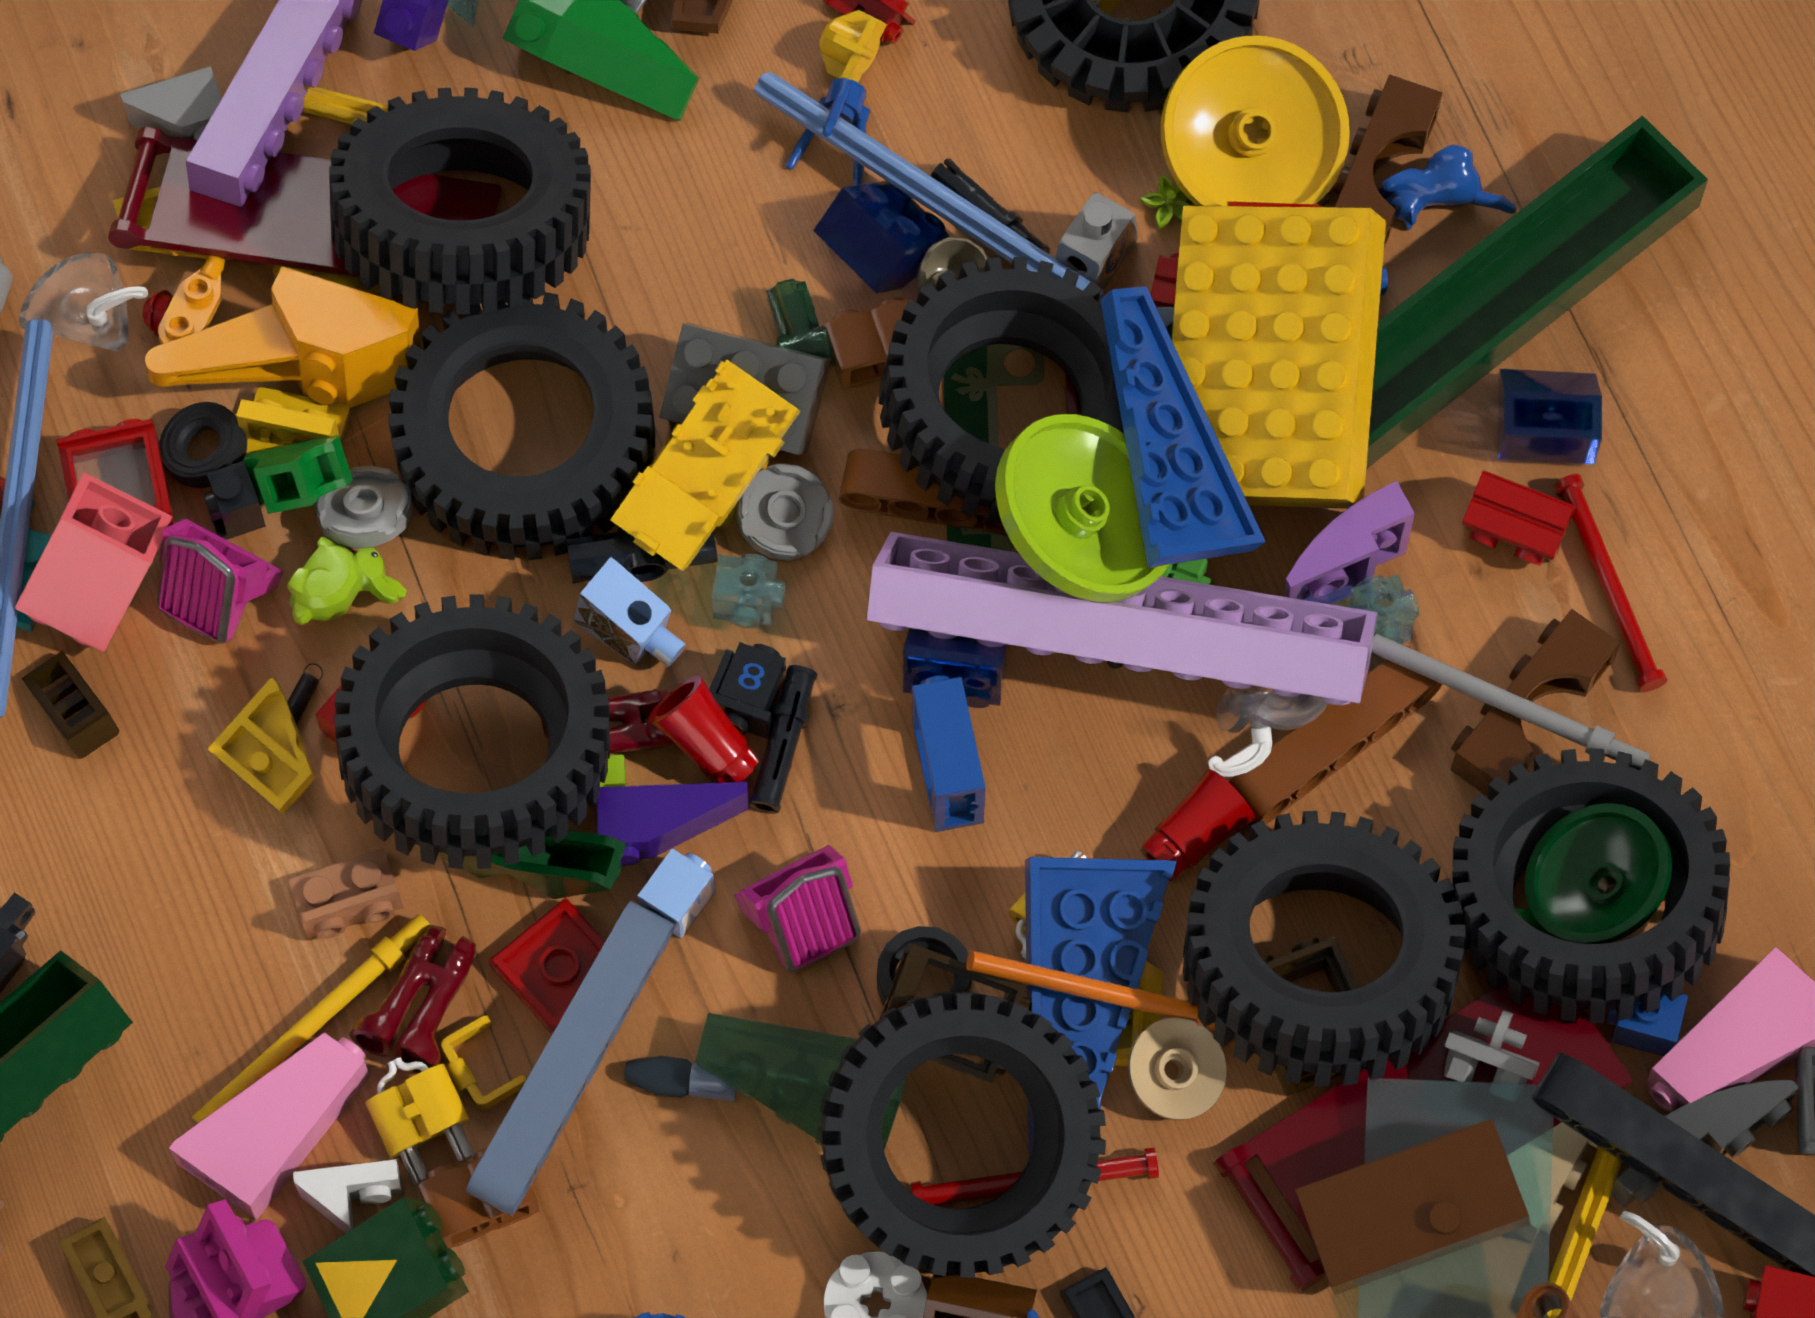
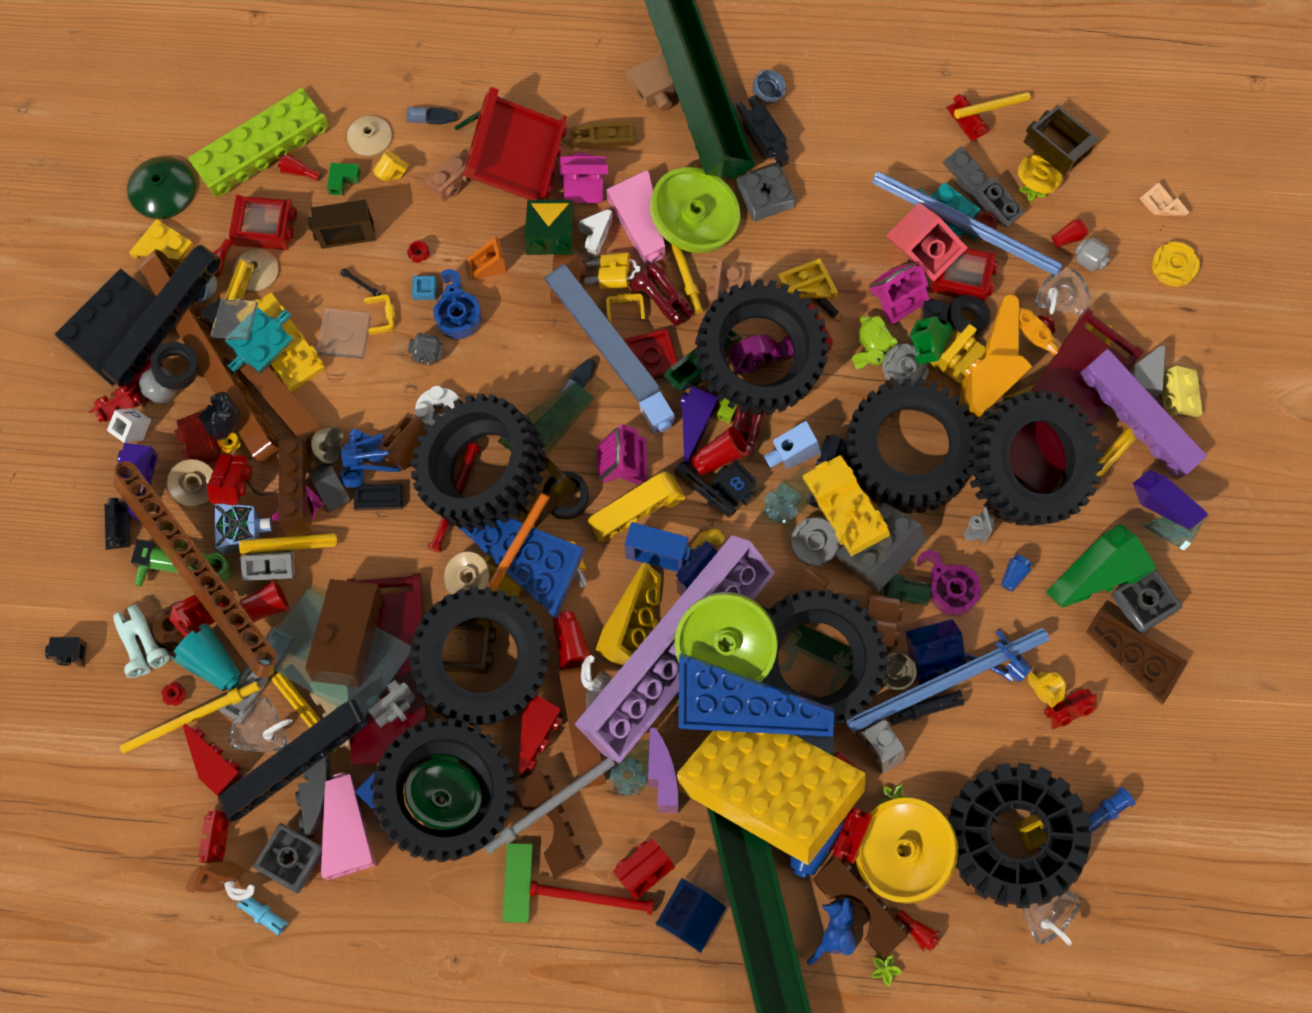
camera: 120 degrees right, 5 degrees up
dark brown slope [21,651,119,759] -> none
none -> bright green tile [502,843,533,923]
none -> red slope [519,695,564,778]
none -> yellow beam [588,472,686,542]
none -> yellow wedge [596,562,661,665]
none -> lime dish [649,167,740,253]
none -> yellow arm [691,528,725,556]
none -> magenta piece [727,334,794,375]
none -> dark grey brick [737,163,796,222]
none -> lime plant [871,954,902,987]
none -> red cone [896,909,940,952]
none -> magenta piece [916,550,981,616]
none -> light grey hinge [963,507,994,545]
none -> blue cone [1000,554,1033,592]
none -> light yellow bracket [1161,366,1203,418]

